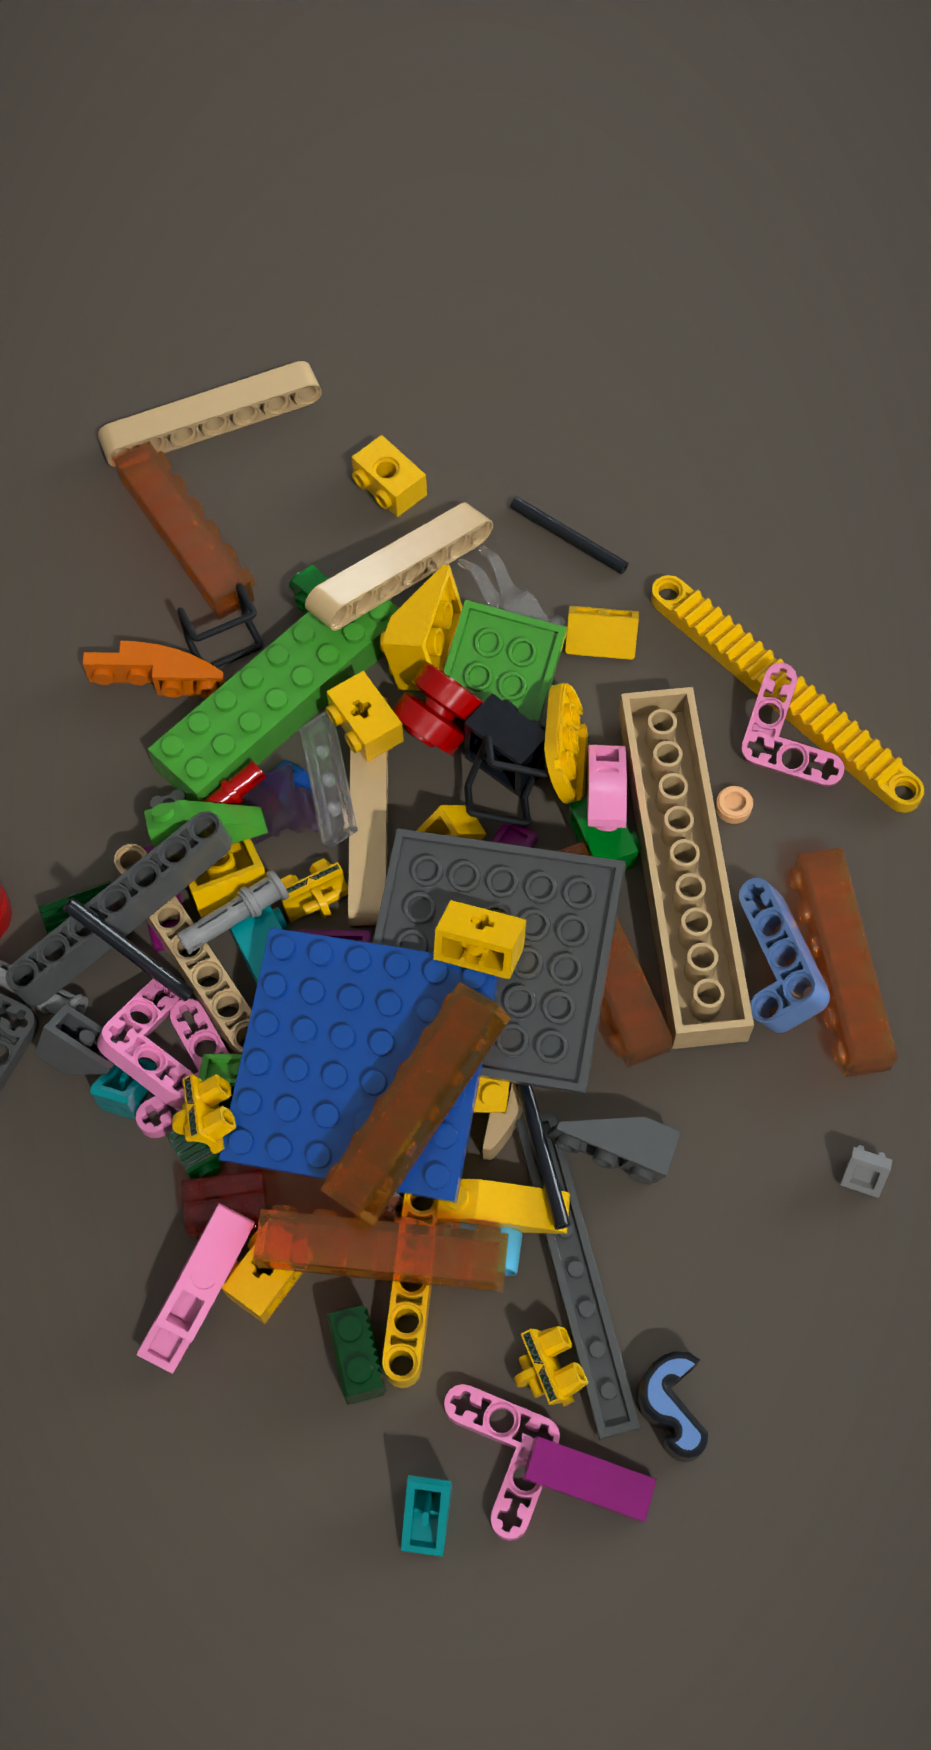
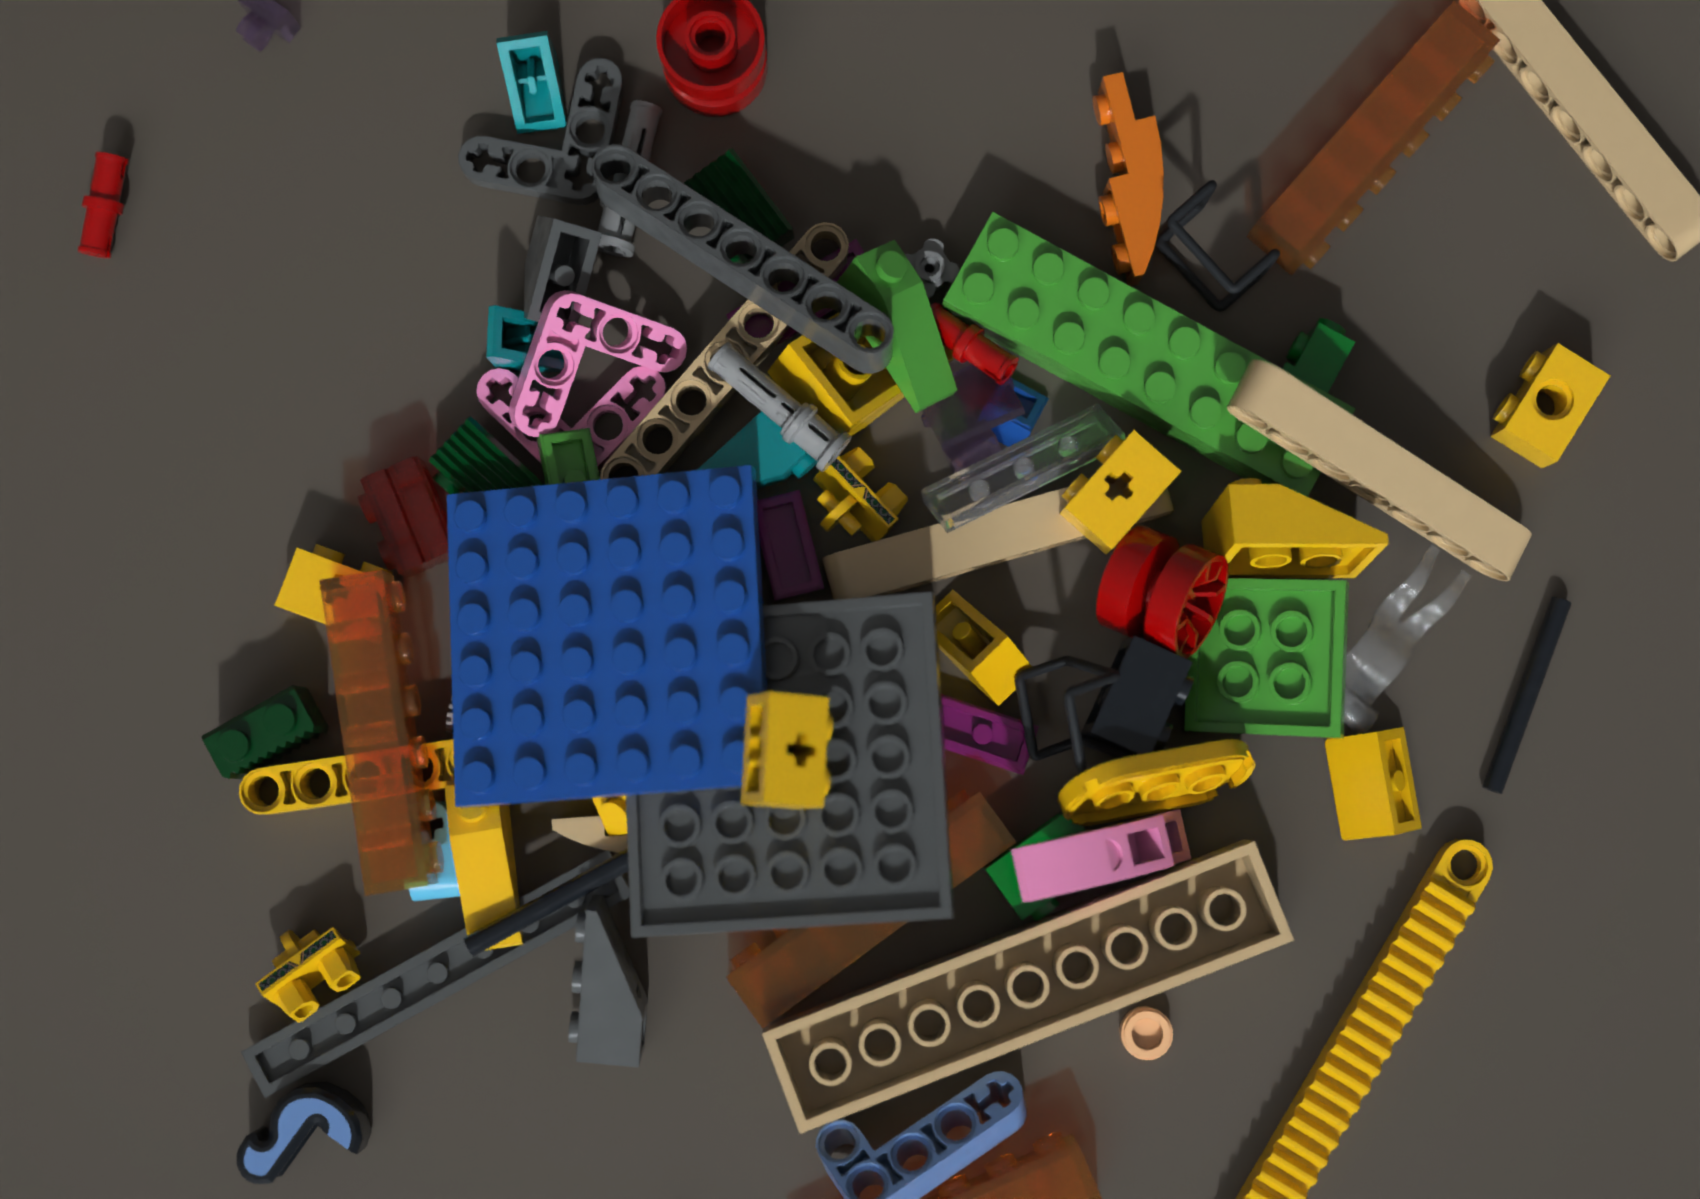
camera: 75 degrees right, 20 degrees up
black piece [63,897,194,1002] -> none
bright pink slope [136,1203,255,1374] -> none
yellow hips [171,1074,236,1154] -> none
clear orange brick [320,982,511,1226] -> none
teal slope [401,1475,452,1557] -> none
bright pink beam [444,1384,560,1541] -> none
magenta tile [522,1436,657,1522] -> none
bright pink beam [742,663,844,787] -> none

